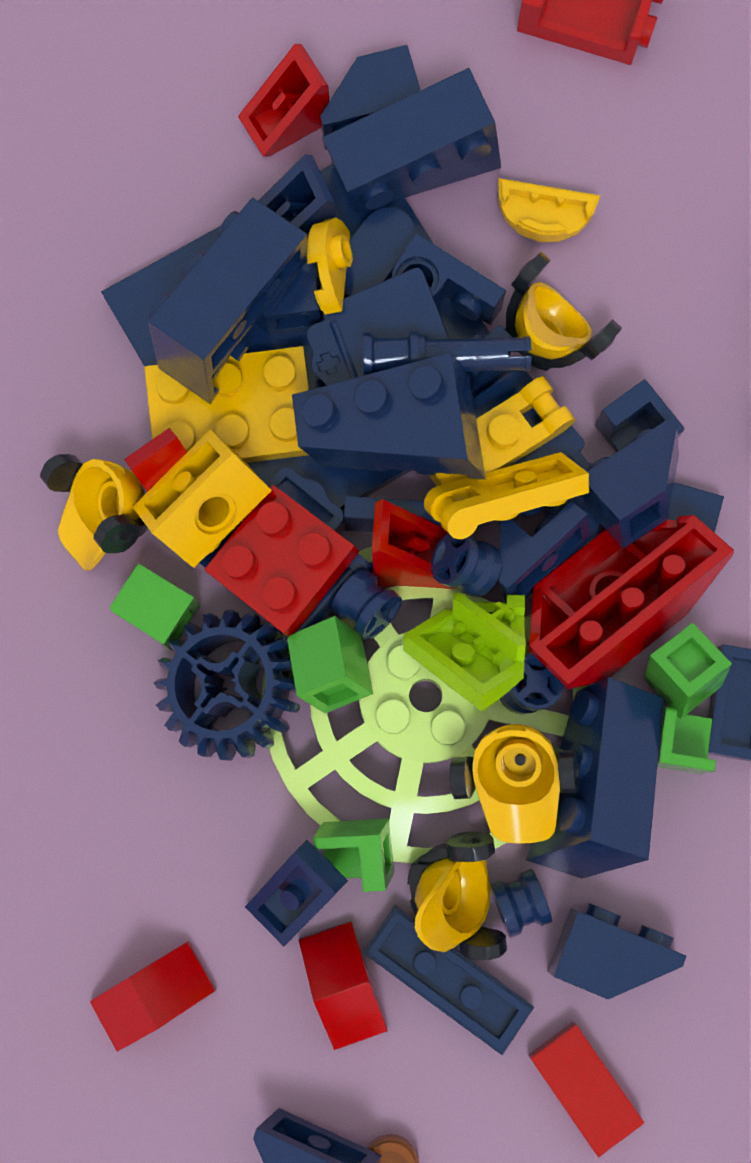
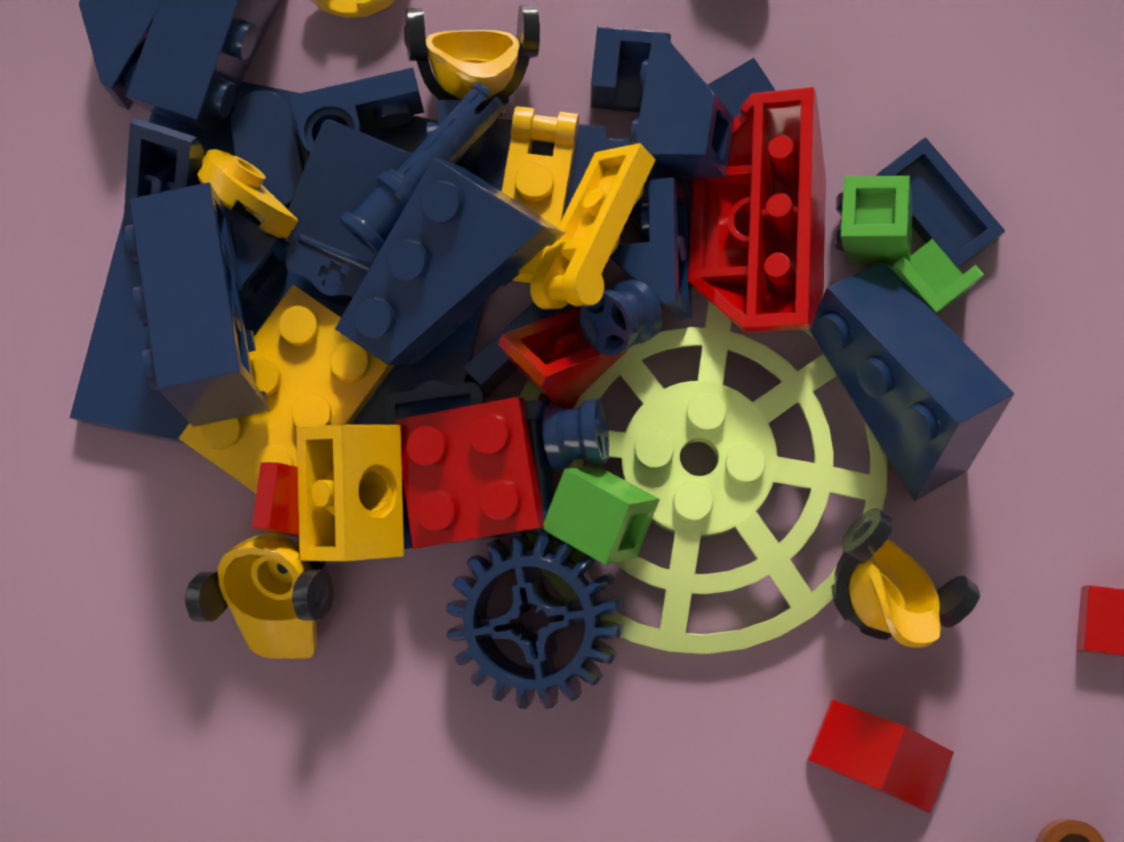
camera: 45 degrees left, 0 degrees up
bright green panel [110,563,201,651] -> none
red slope [238,44,330,157] -> none
dark blue slope [245,840,348,947] -> none
bright green panel [313,818,395,892] -> none
dark blue tile [363,905,534,1055] -> none
lime slope [403,593,526,712] -> none
yellow cap [450,724,580,843] -> none
dark blue wheel [489,869,553,938] -> none
dark blue wheel [499,654,564,715] -> none
dark blue slope [547,903,686,999] -> none

